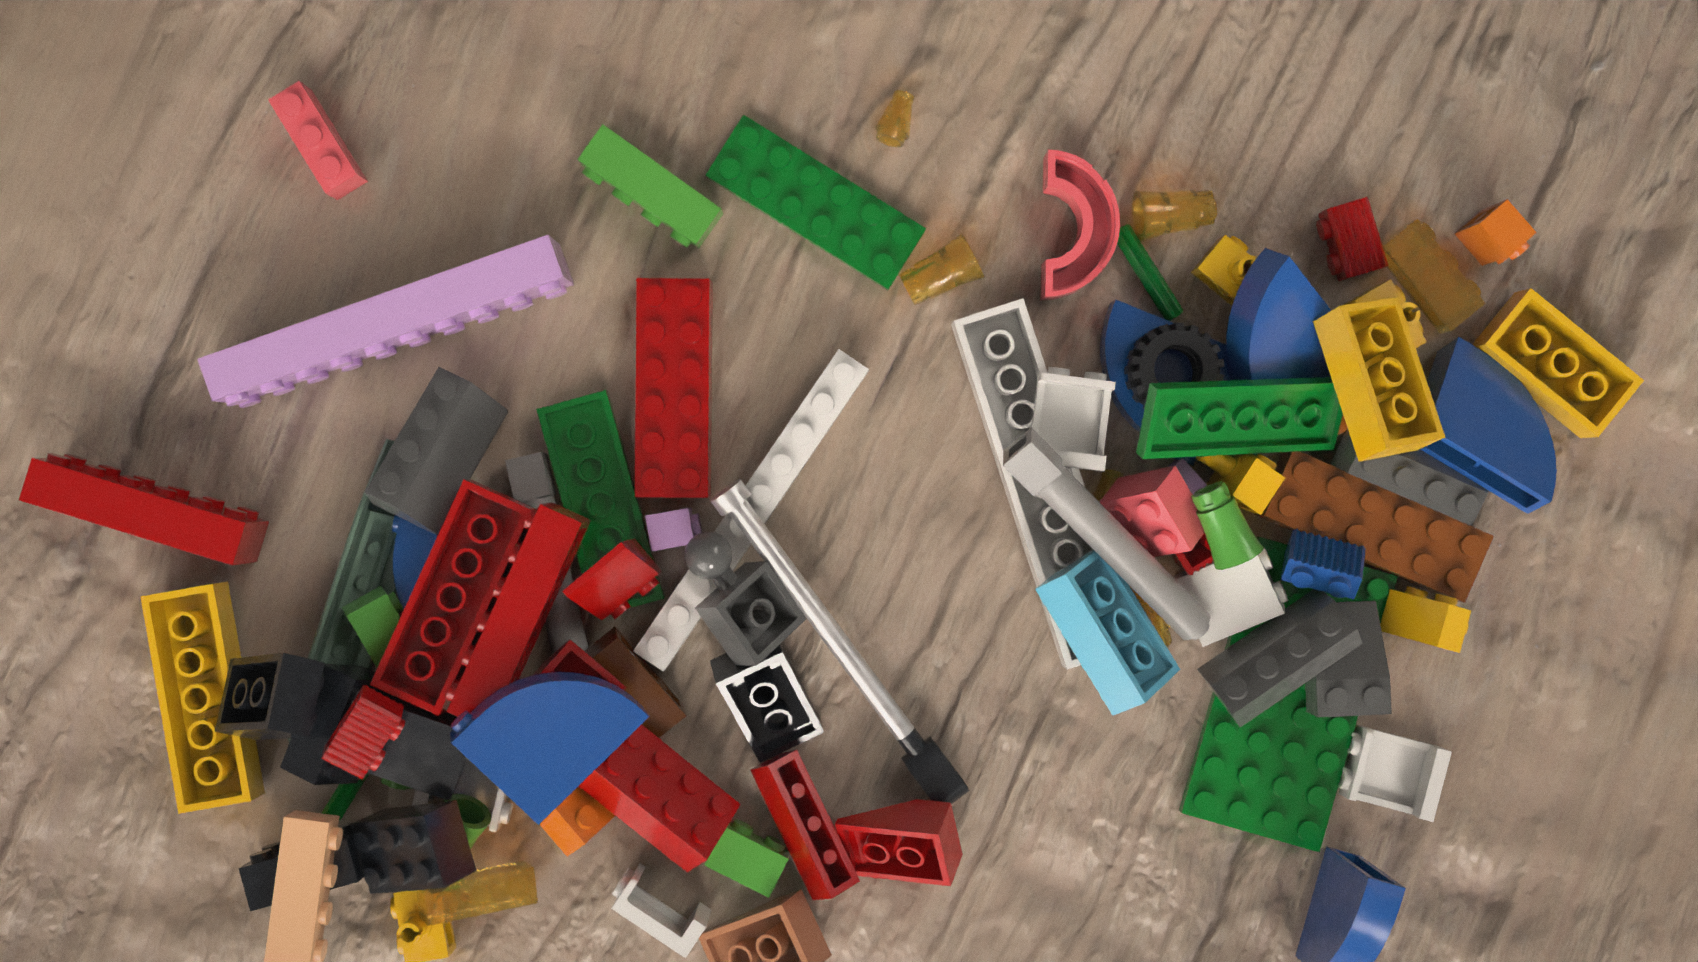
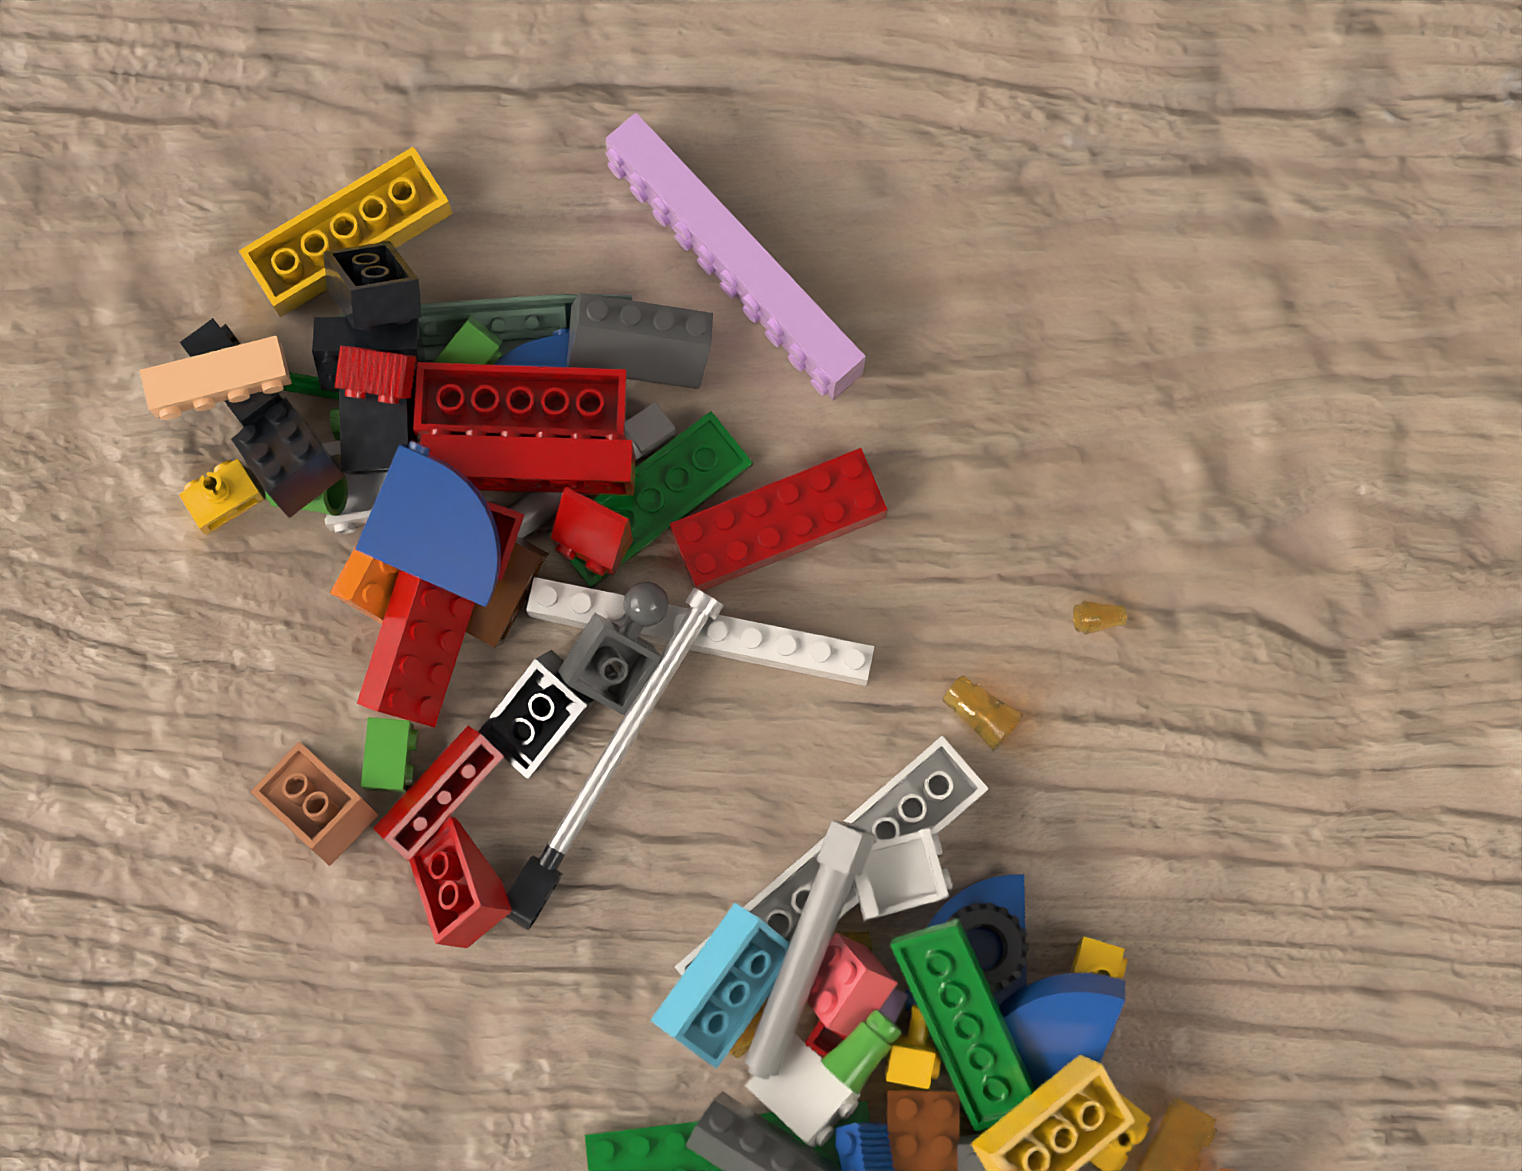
camera: 65 degrees right, 10 degrees down
red brick [19,453,269,566] -> none
coral brick [268,81,368,200] -> none
clear yellow brick [416,861,538,926] -> none
bright green brick [577,124,723,249] -> none
white panel [611,863,712,958] -> none
lavender brick [645,507,702,551] -> none
green plate [705,114,926,291] -> none
coral brick [1040,149,1120,301] -> none
green axle [1117,224,1183,321] -> none
clear yellow plant [1132,190,1217,241] -> none
red brick [1316,197,1388,282] -> none

